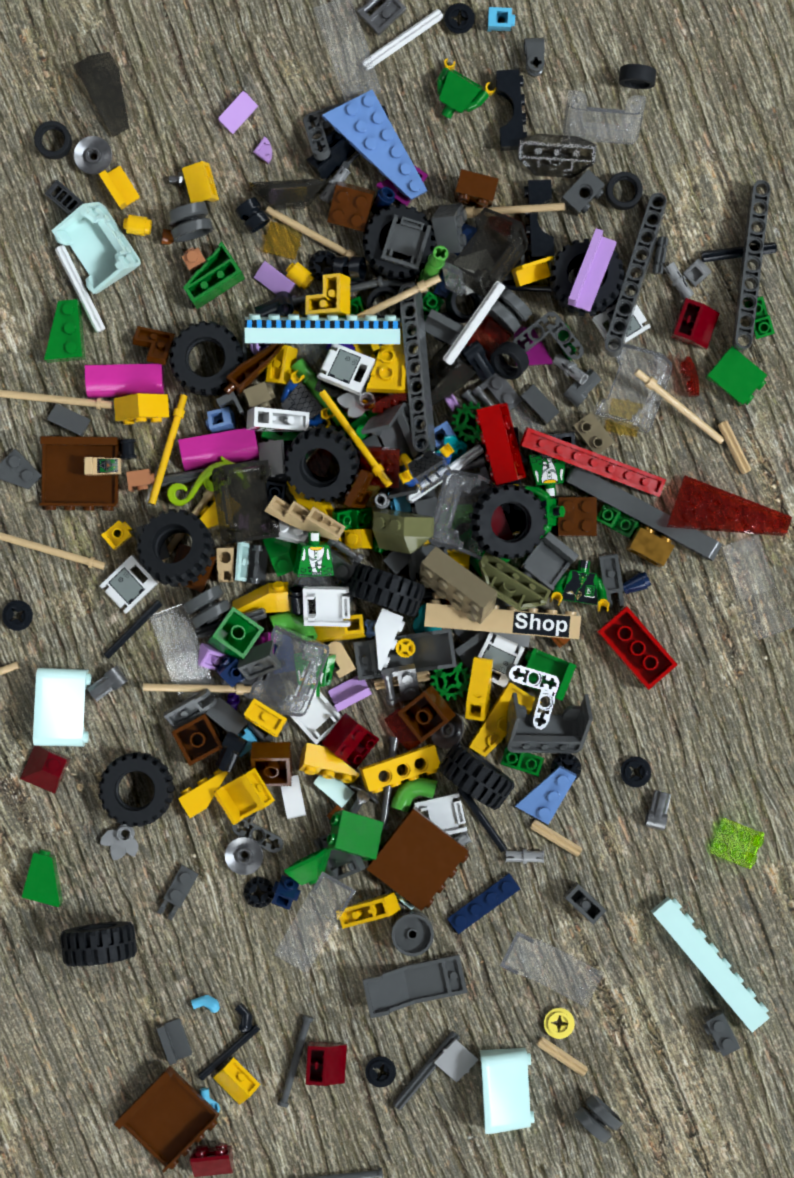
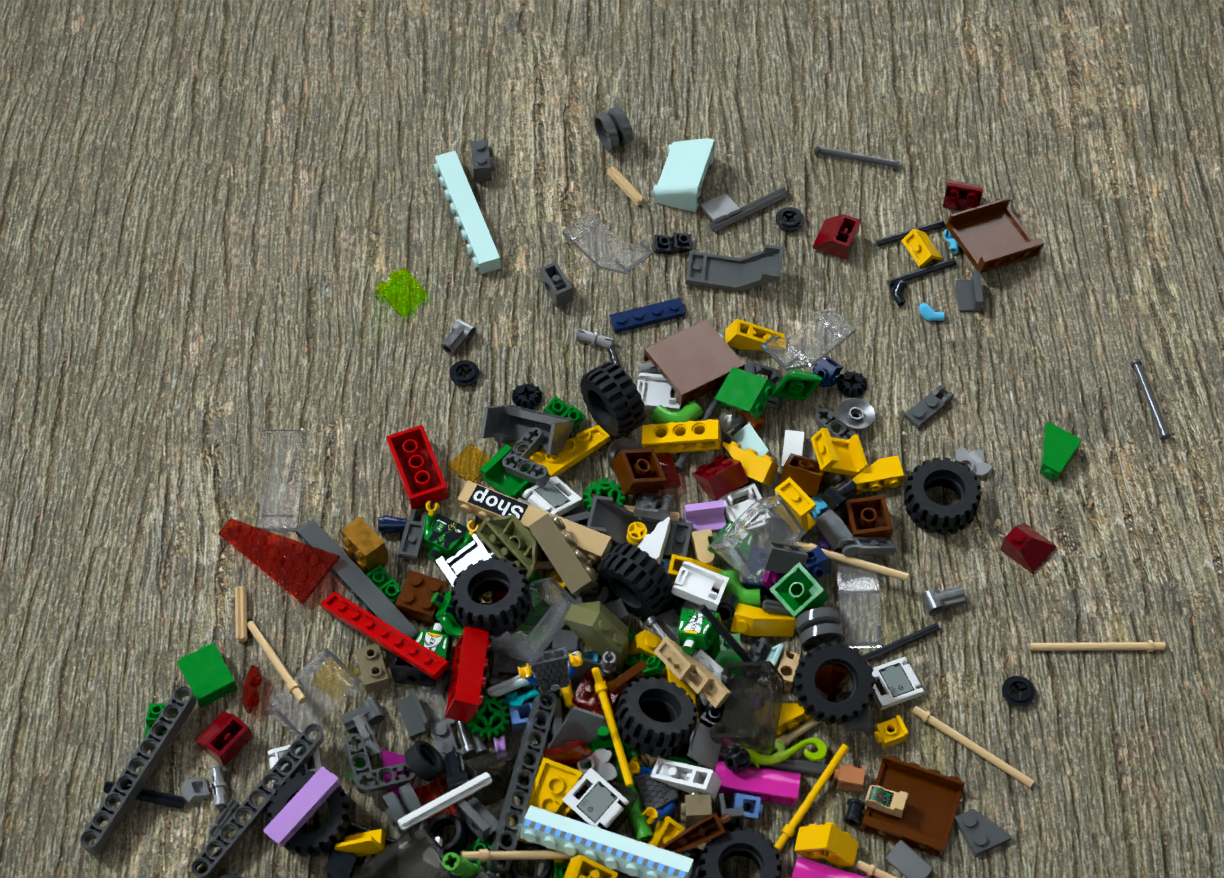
camera: 160 degrees left, 30 degrees down
light aqua windscreen [33,668,91,747] -> none
black tyre [60,921,137,967] -> none
lavender slope [198,643,229,670] -> none
dark grey bar [277,1015,314,1108] -> none
dark grey wheel [391,910,434,956] -> none
clear plate [442,262,465,296] -> none
yellow slope [465,657,493,721] -> none
medium blue wing [515,766,577,825] -> none
tan axle [530,820,582,857] -> none
light yellow gear [544,1007,575,1039] -> none
none -> clear yellow piece [448,444,491,482]
none -> black slope [653,232,692,254]
none -> black bar [698,604,754,667]
none -> black gear [724,745,751,773]
none -> black bar [876,220,945,247]

